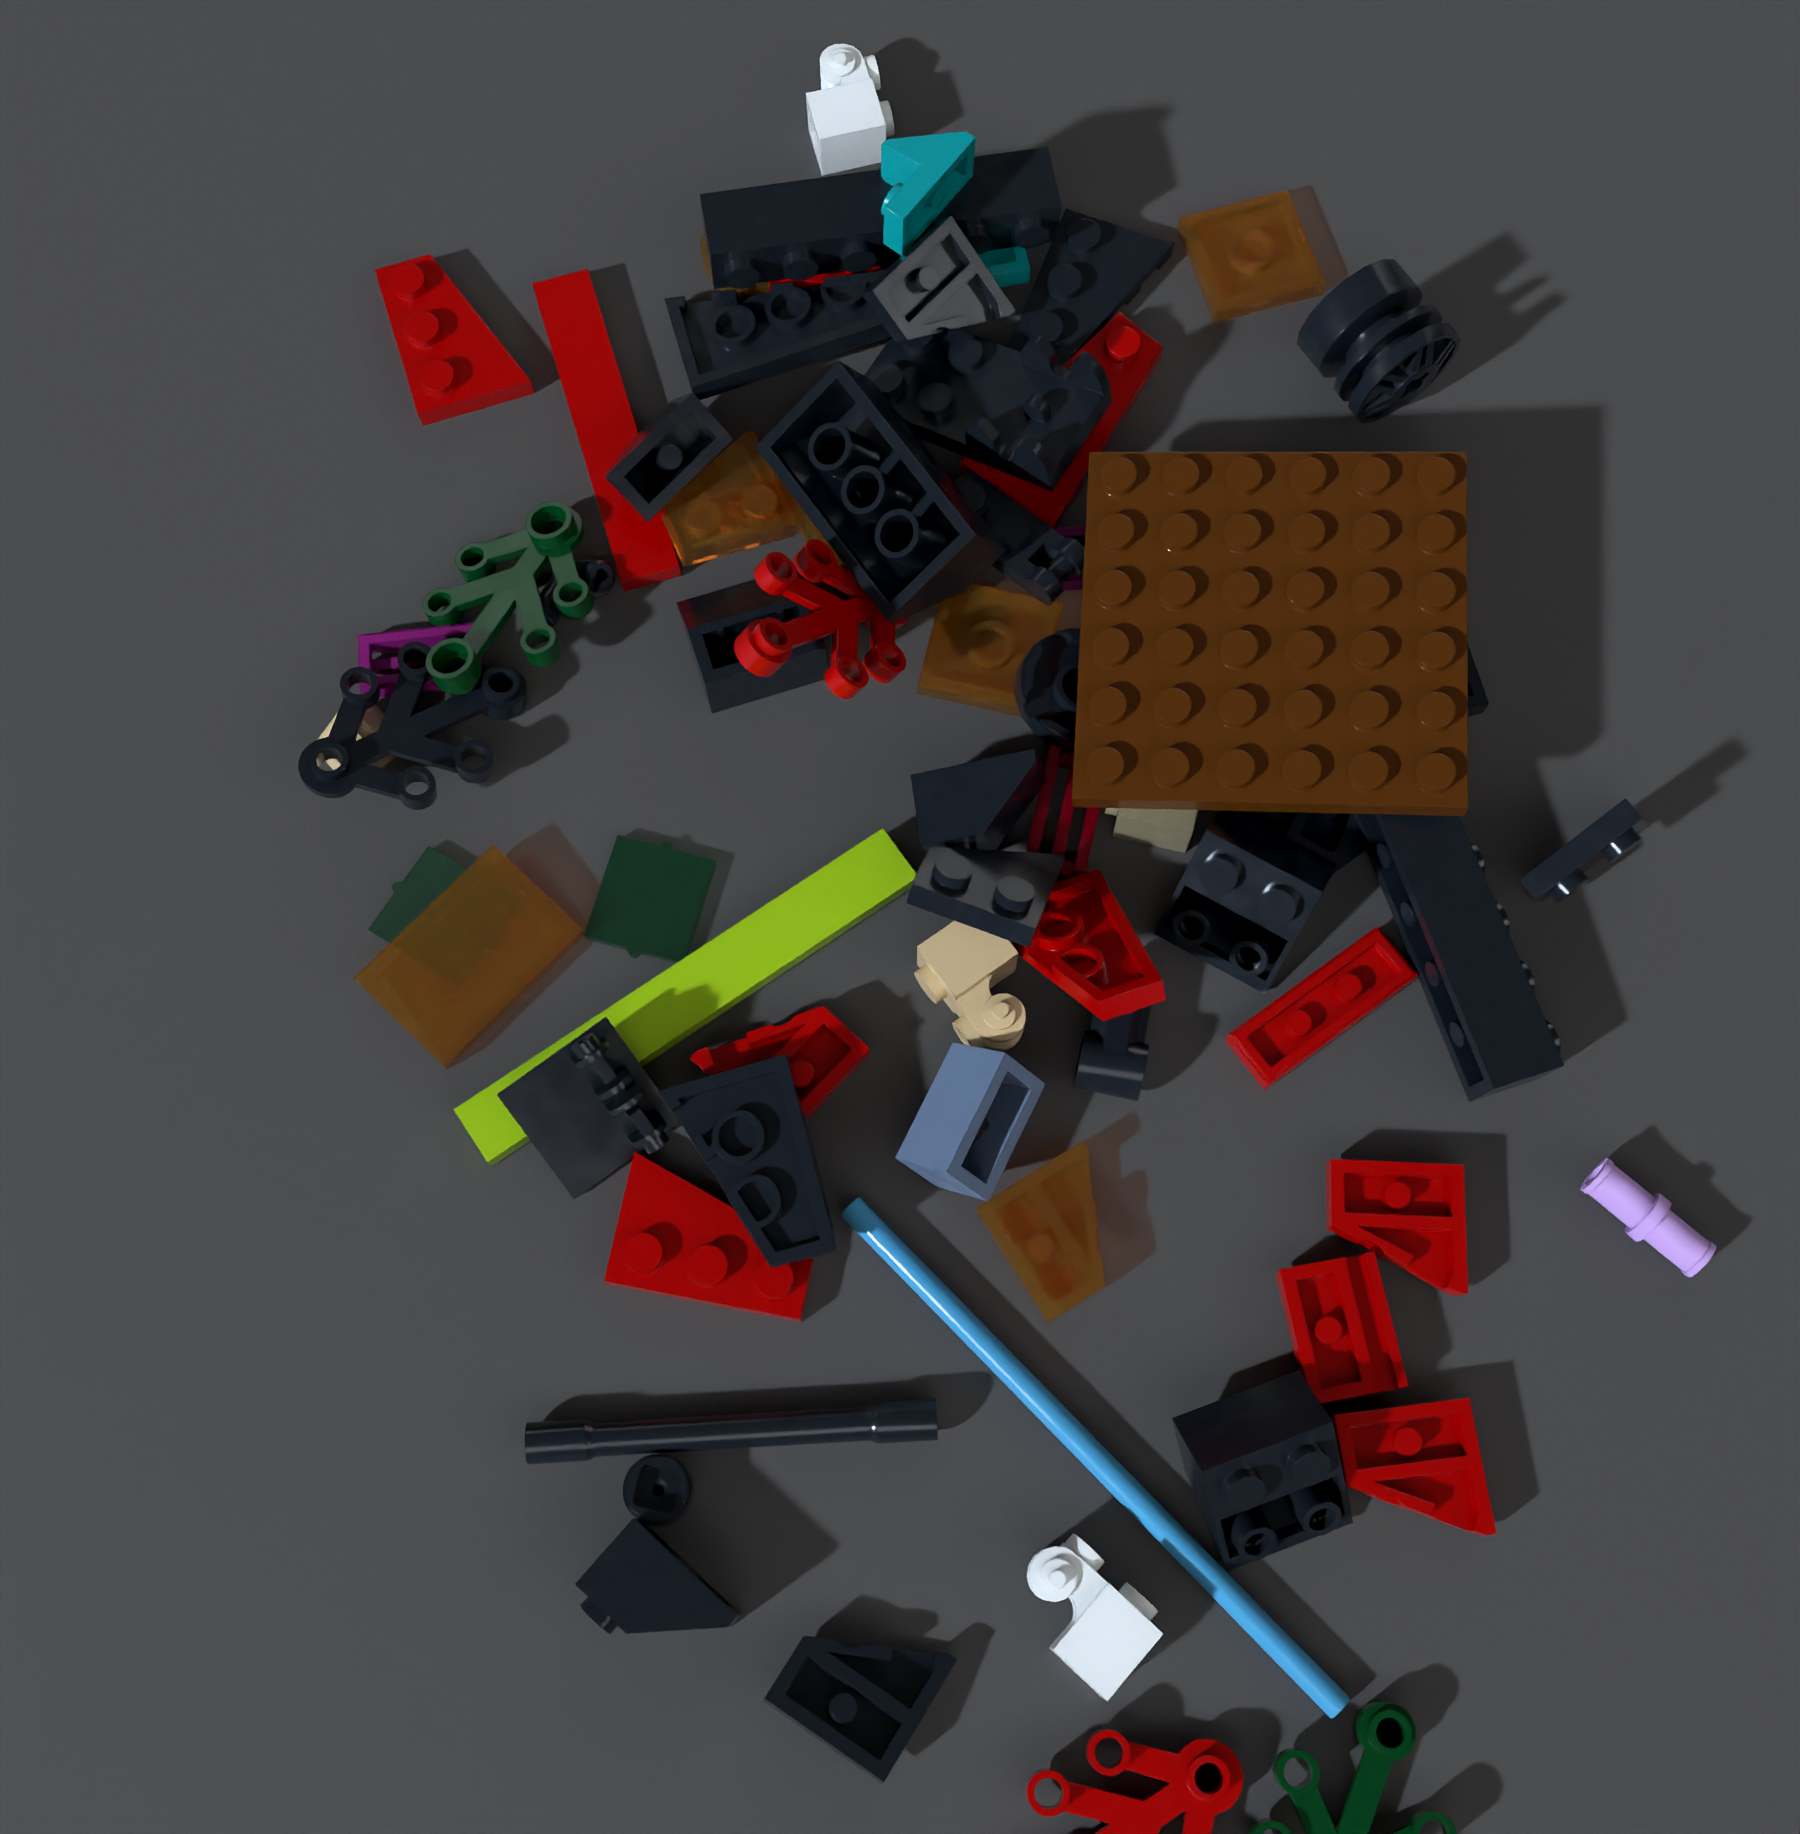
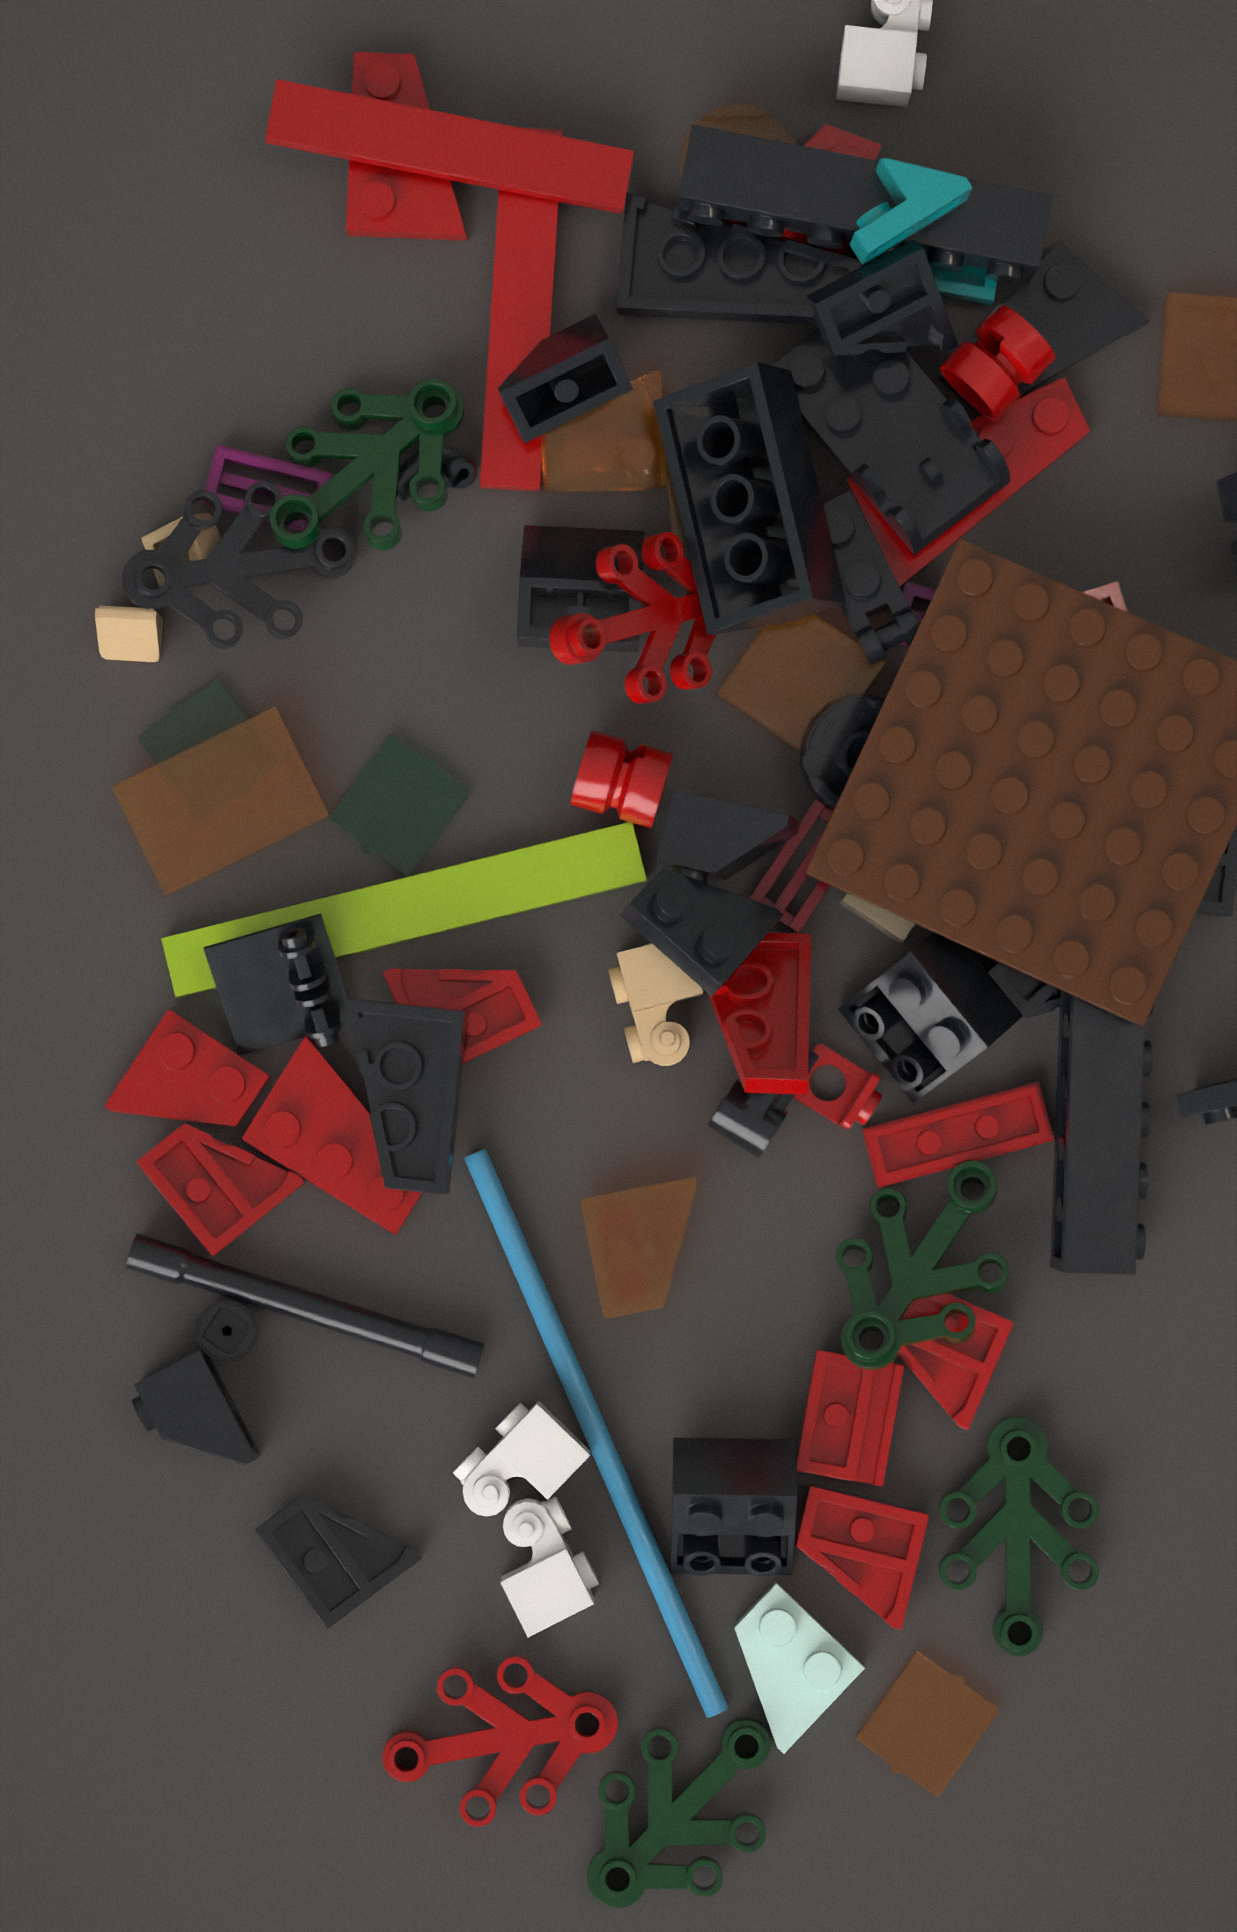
camera: 20 degrees right, 15 degrees up
sand blue brick [895,1042,1045,1202] -> none
lavender pin [1580,1158,1717,1277] -> none
none -> tan slope [95,605,163,662]
none -> red wing [103,1009,271,1127]
none -> red wing [136,1123,305,1257]
none -> red tile [265,79,634,214]
none -> white brick [453,1400,591,1517]
none -> red wheel [570,729,674,829]
none -> light aqua wing [734,1581,865,1754]
none -> red bracket [793,1044,883,1130]
none -> dark green plant [836,1161,1009,1370]
none -> clear orange piece [855,1650,999,1797]
none -> dark green plant [938,1417,1099,1656]
none -> red wheel [939,304,1056,422]

